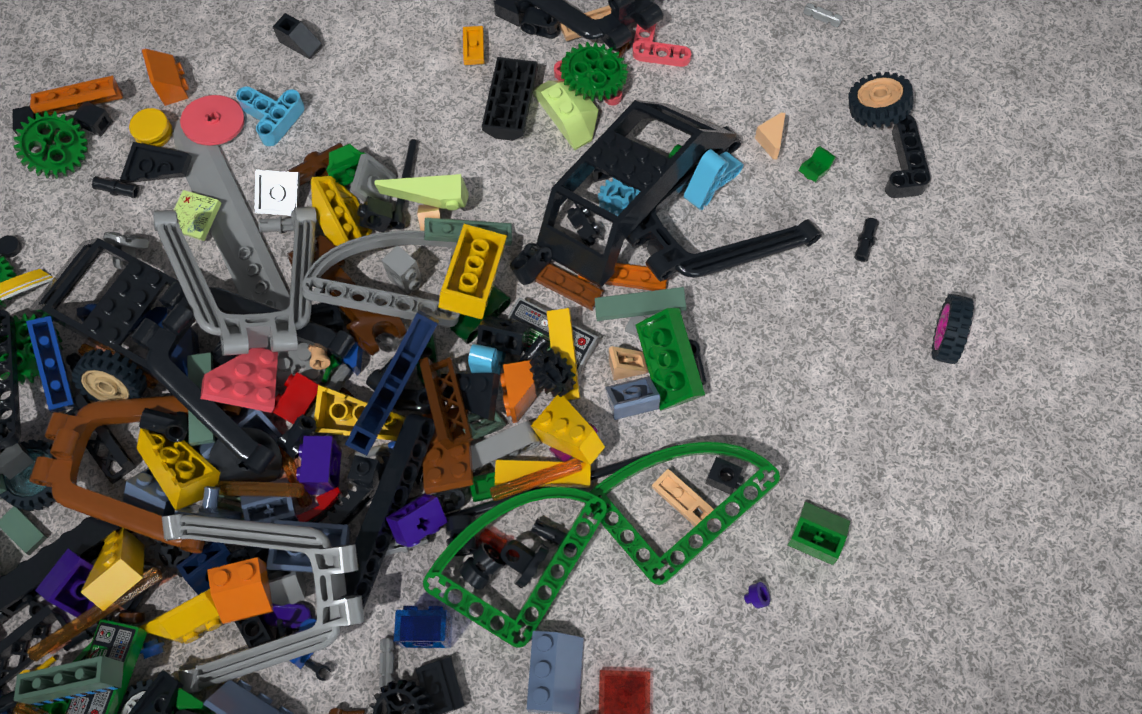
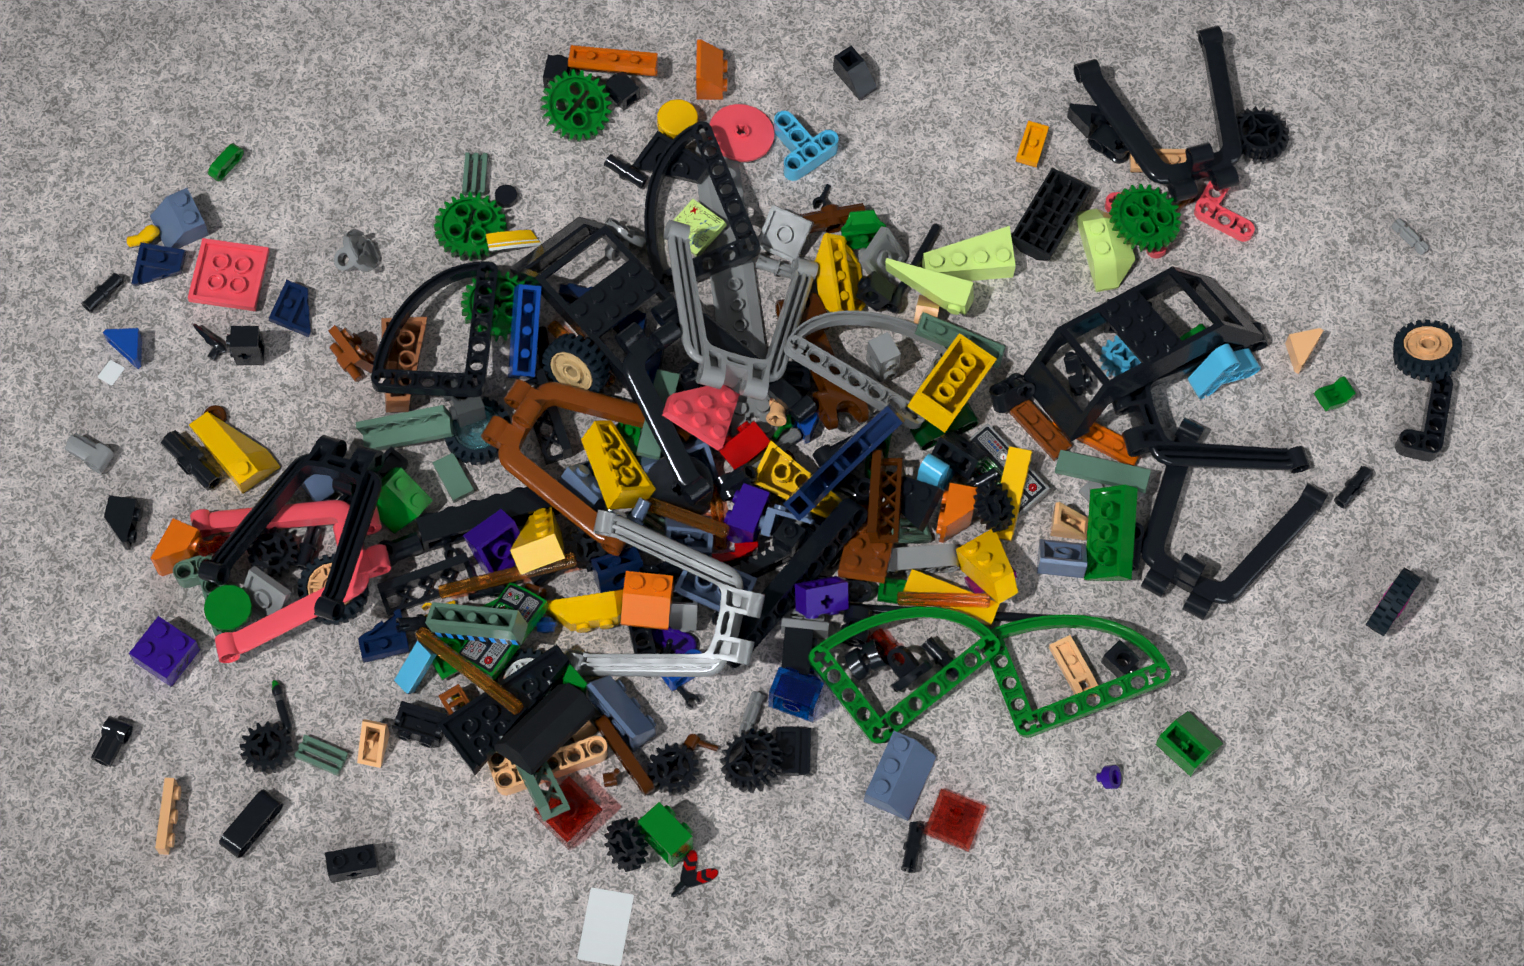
camera: 15 degrees right, 0 degrees up
black piece [139,408,189,442] -> none
none -> black beam [644,121,761,293]
none -> sand blue bracket [758,504,817,537]
none -> black hinge [780,627,817,682]
none -> light grey tile [781,618,829,638]
none -> black hand [812,184,831,209]
none -> yellowish green wedge [922,226,1016,281]
none -> black piece [1141,417,1328,620]

